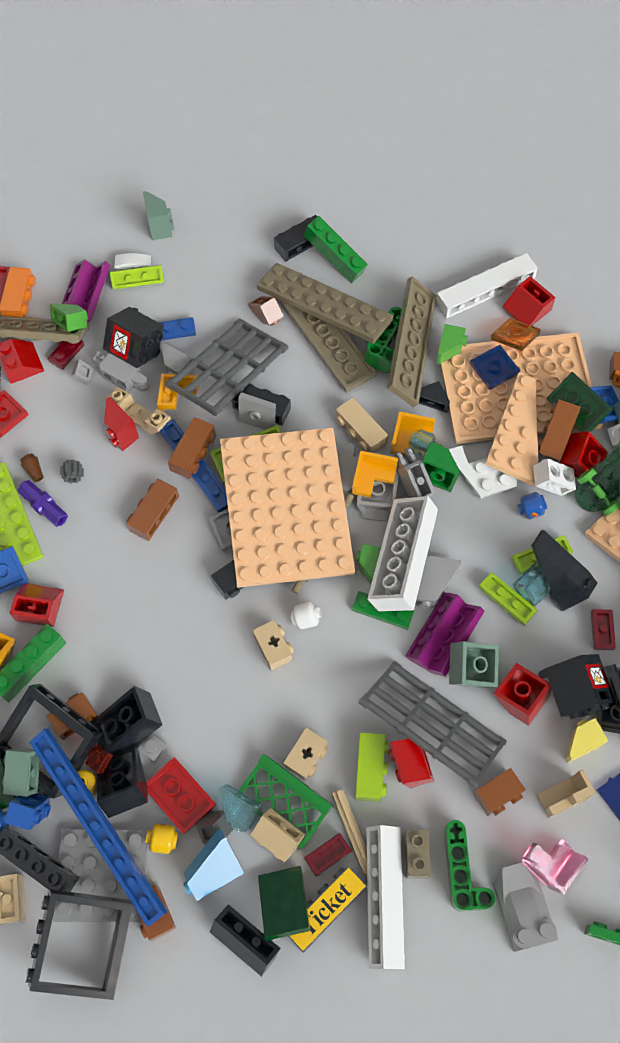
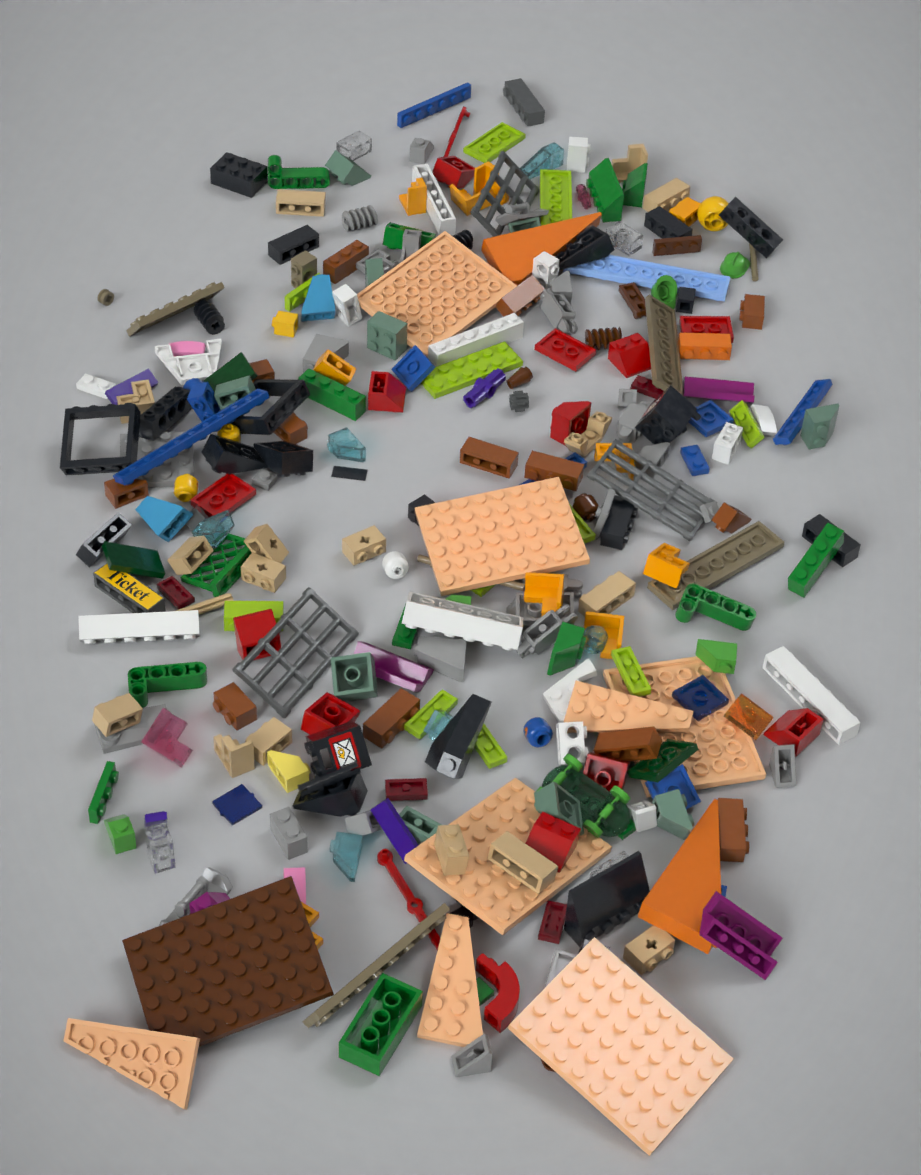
camera: 80 degrees right, 20 degrees down
bright green slope [50,303,88,332] -> none
clear red plate [85,745,113,774] -> none
dark tan plate [257,263,393,344] -> none
dark tan plate [387,276,436,407] -> none
dark tan brick [404,830,431,879] -> none
black slope [419,381,450,413] -> none
none -> tan brick [92,693,143,737]
none -> tan brick [243,524,289,563]
none -> tan brick [245,717,292,766]
none -> clear light blue slope [327,427,366,463]
none -> black sticker [331,466,368,481]
none -> dark orange brick [363,688,420,749]
none -> reddish brown head [573,493,599,522]
none -> lime plate [611,646,652,697]
none -> light orange panel [643,543,690,588]
none -> blue plate [689,400,734,437]
none -> light grey plate [699,501,719,523]
none -> white brick [712,422,743,465]
none -> light grey slope [769,744,796,787]
none -> blue plate [773,379,833,445]

